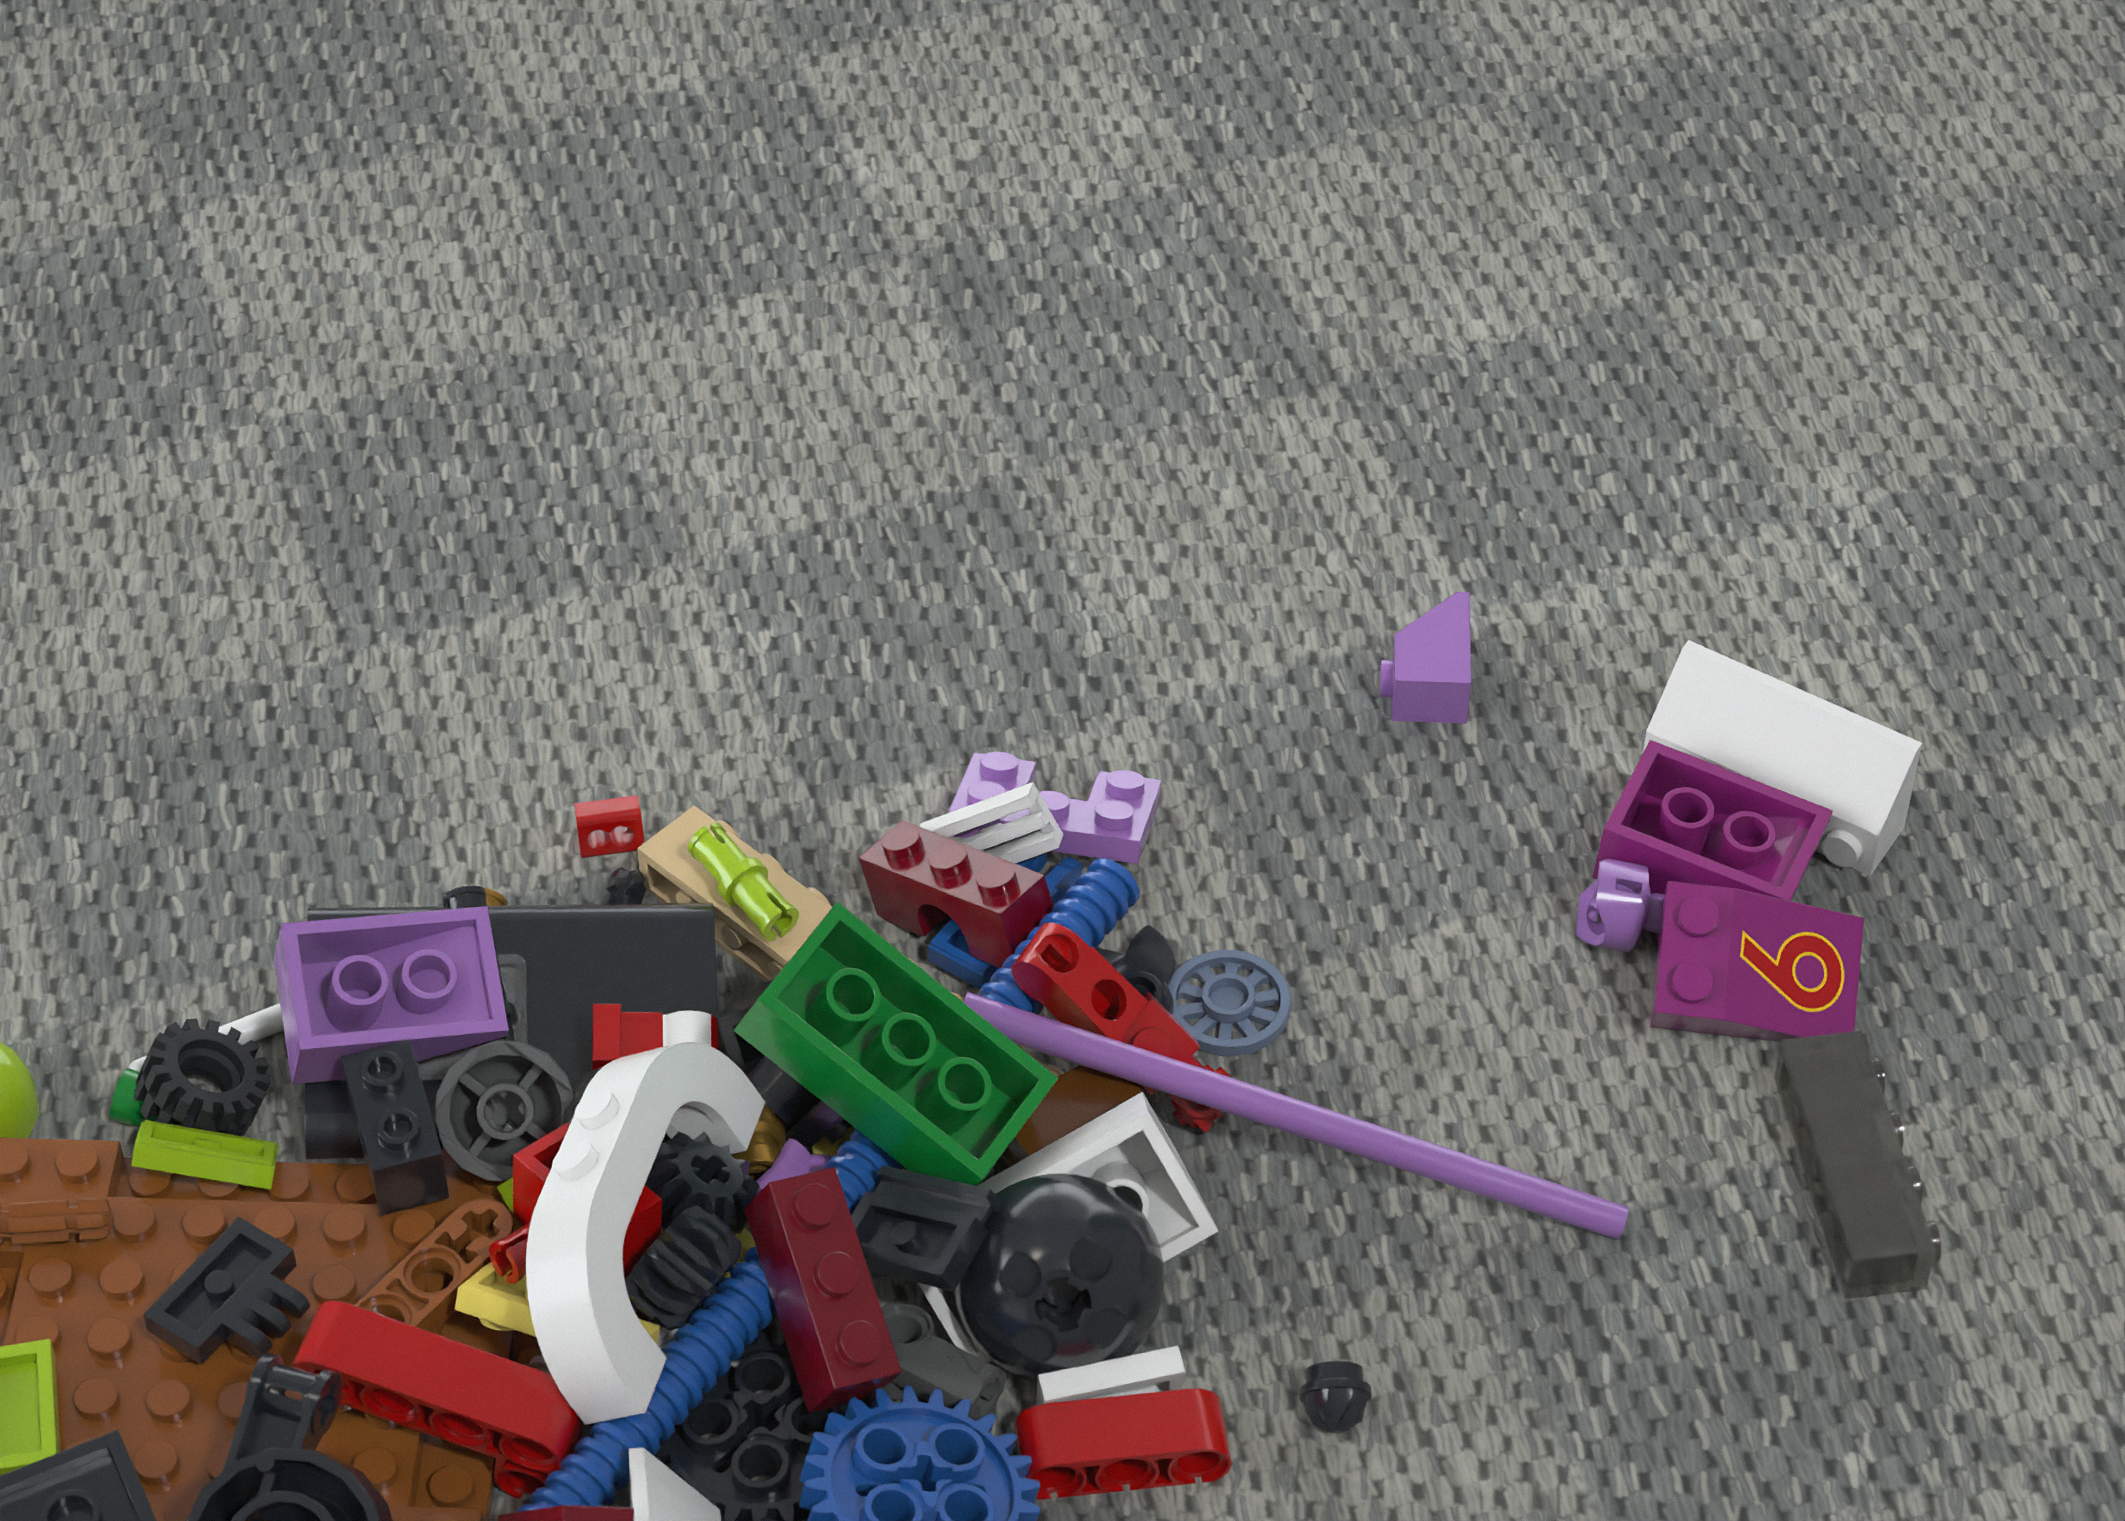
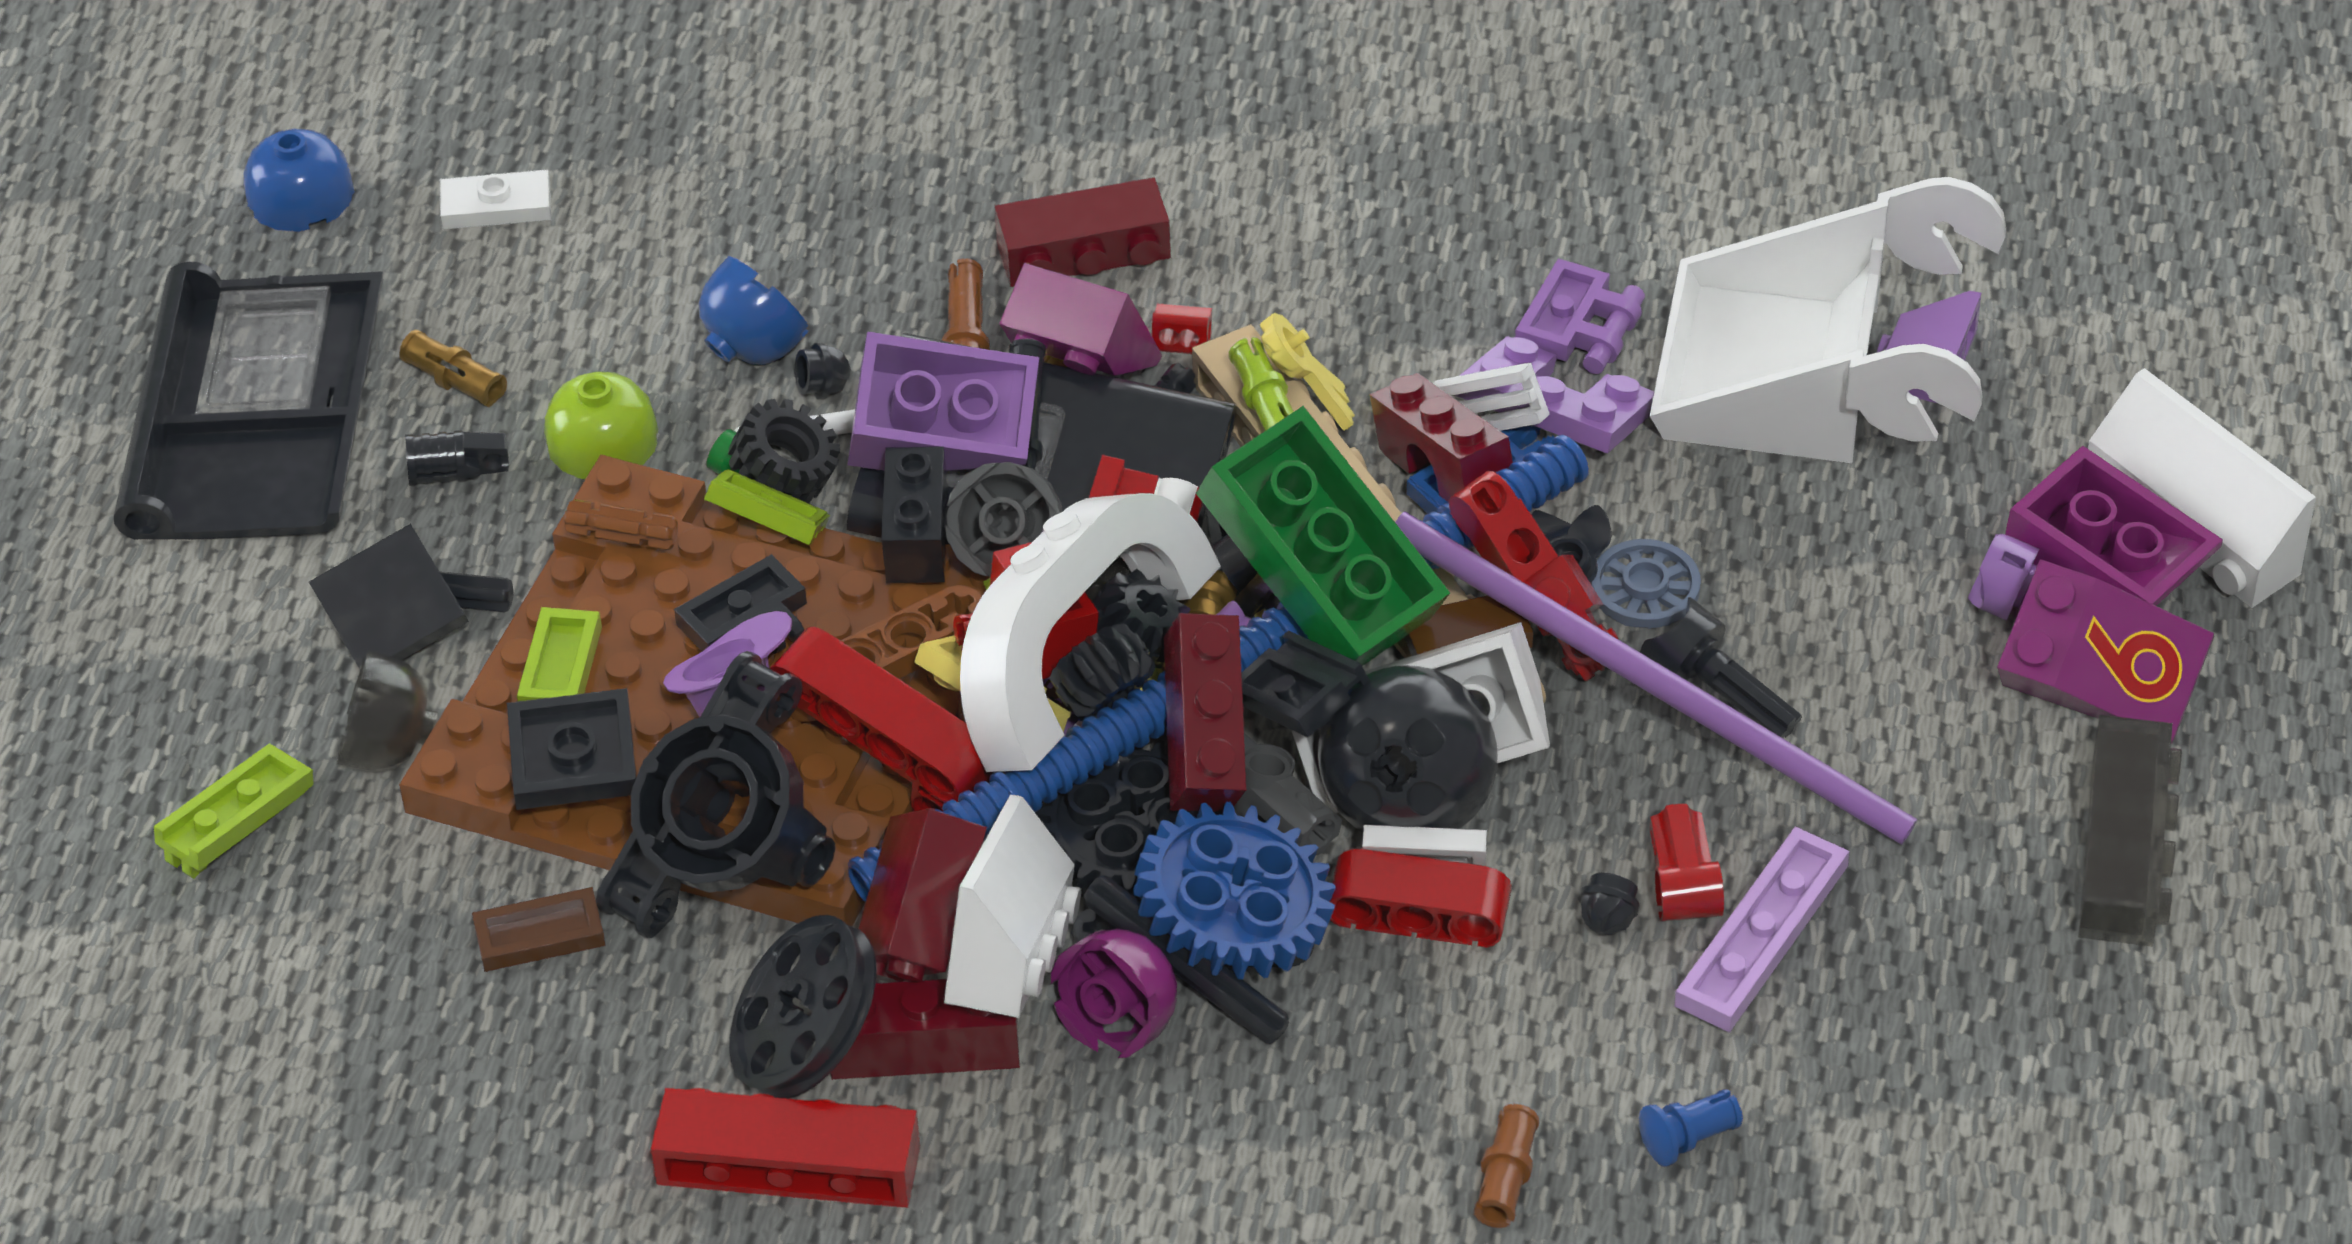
camera: 20 degrees right, 0 degrees up
none -> medium lavender piece [663,611,793,718]
none -> blue cylinder [698,256,809,365]
none -> black plate [795,343,851,399]
none -> dark orange pin [941,258,990,350]
none -> dark red brick [994,177,1171,287]
none -> slope [999,263,1162,376]
none -> light yellow piece [1260,313,1355,431]
none -> medium lavender plate [1515,258,1645,374]
none -> black piece [1640,597,1802,738]
none -> white piece [1650,177,2006,463]
none -> red piece [1650,804,1724,921]
none -> lavender plate [1675,827,1849,1033]

